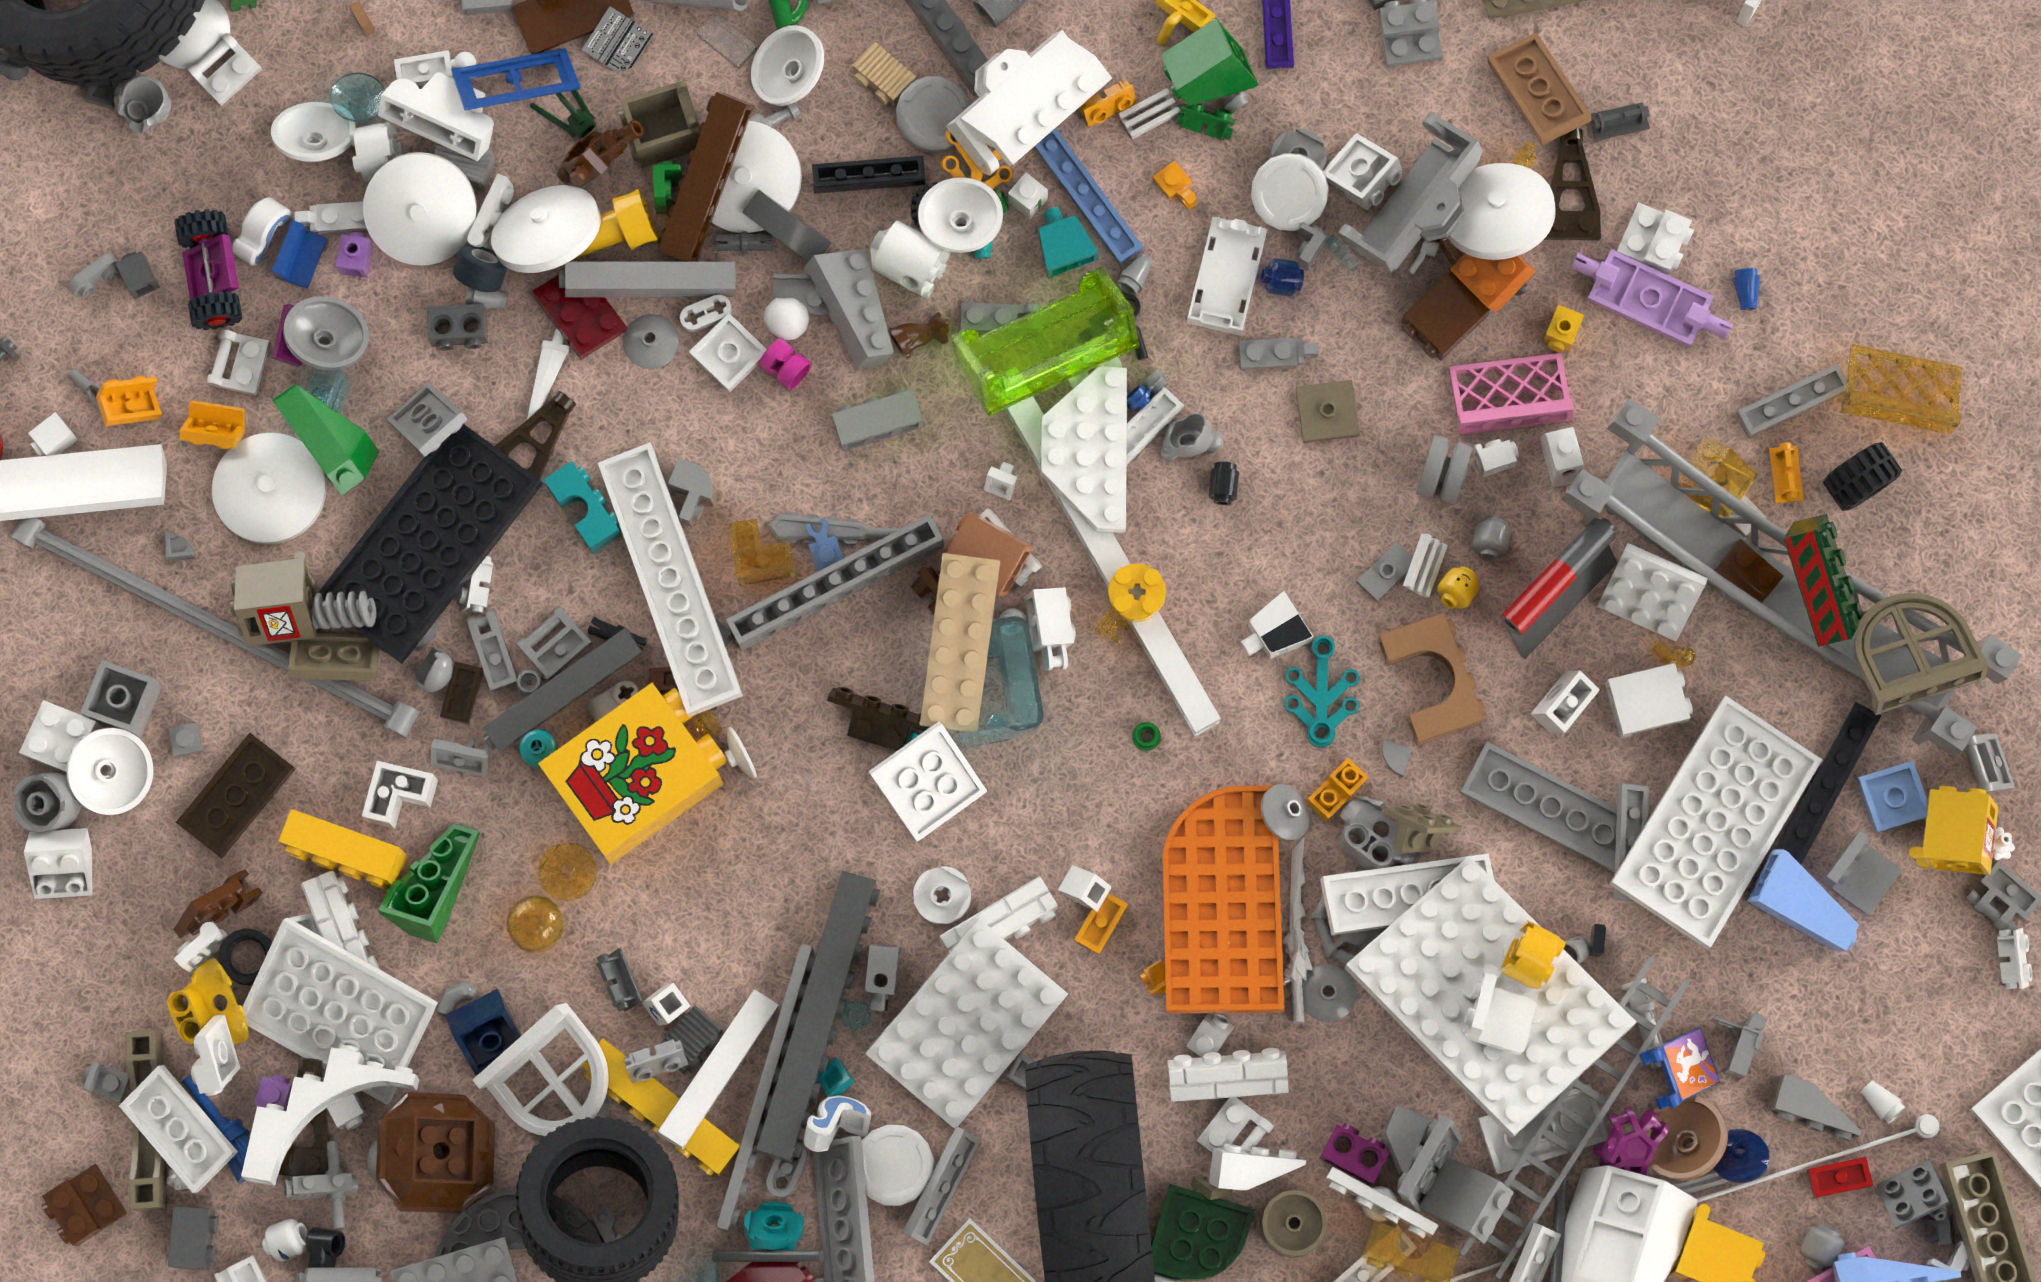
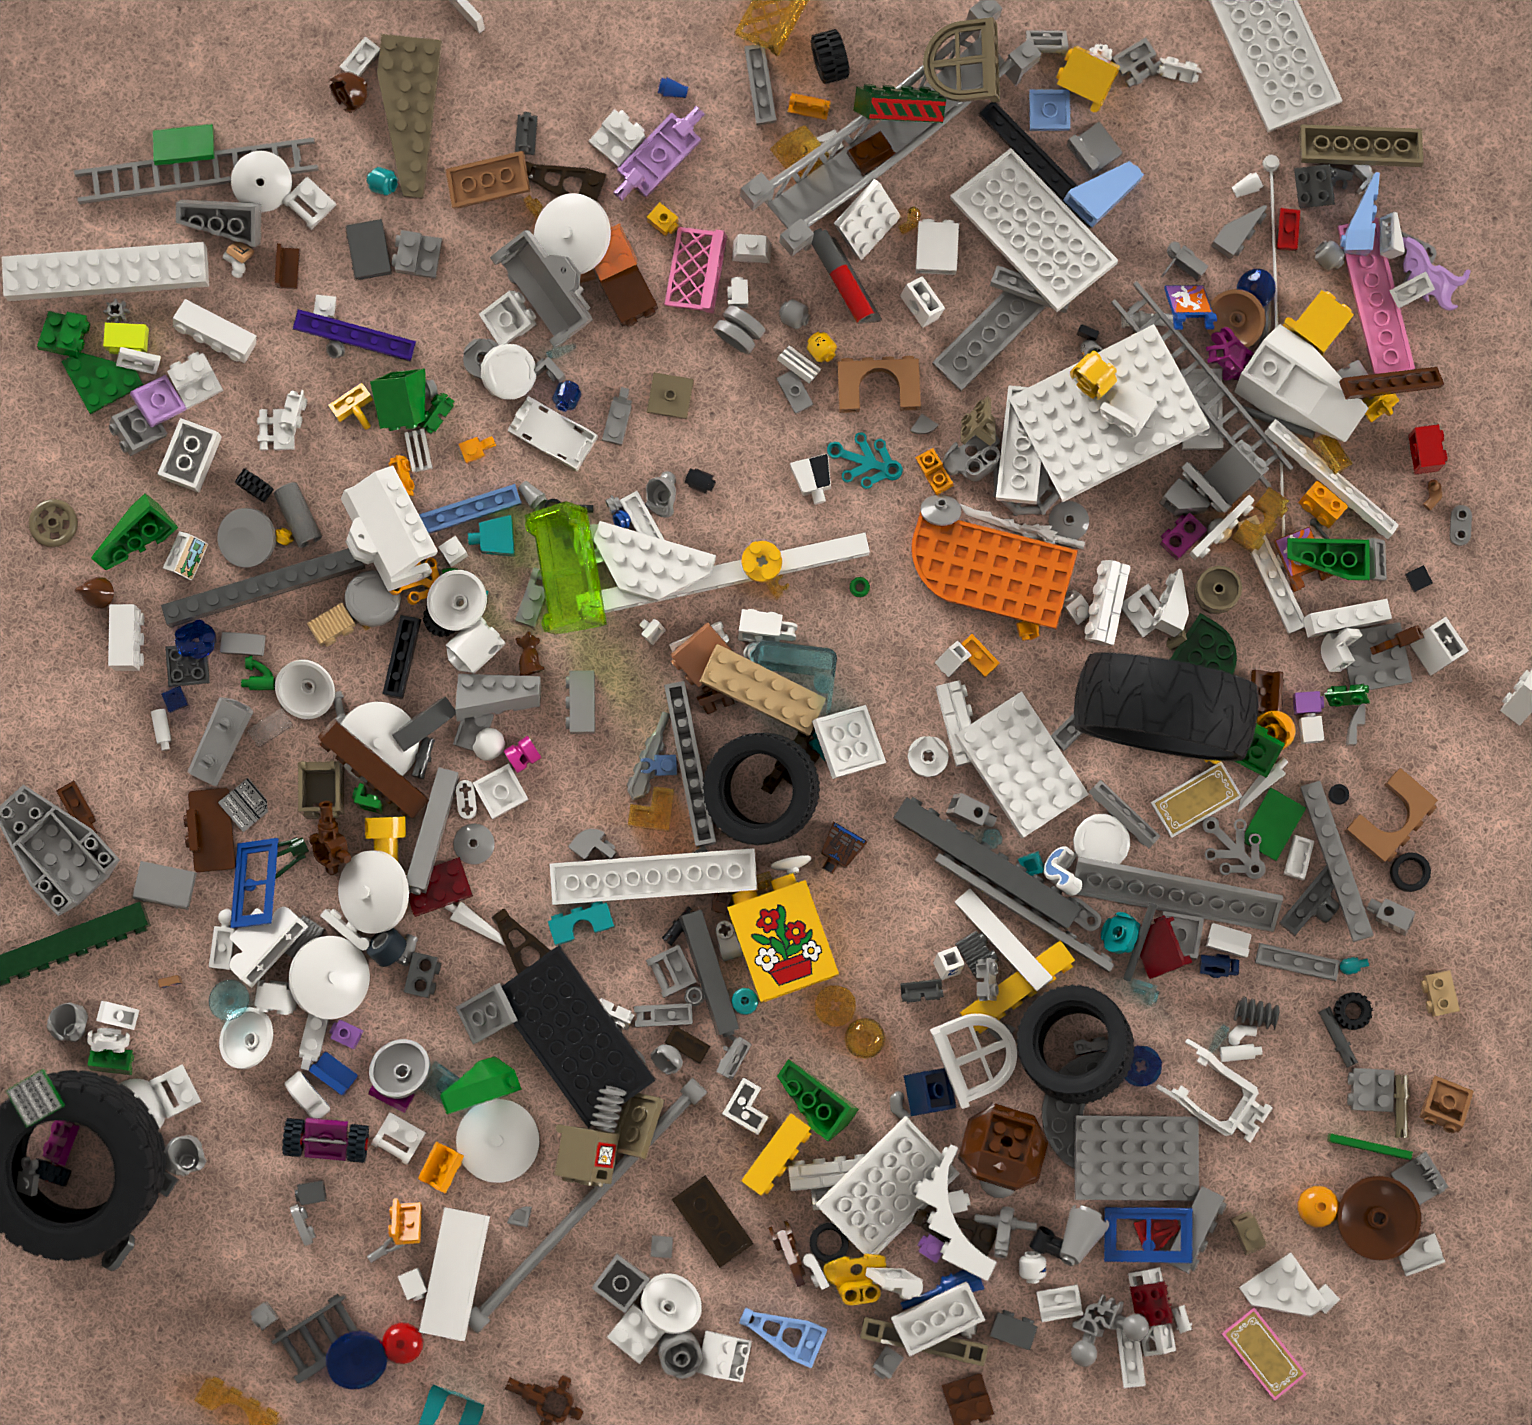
camera: 75 degrees left, 5 degrees up
none -> black tyre [702,733,820,845]
none -> light blue plate [739,1308,828,1368]
none -> torso [821,822,867,874]

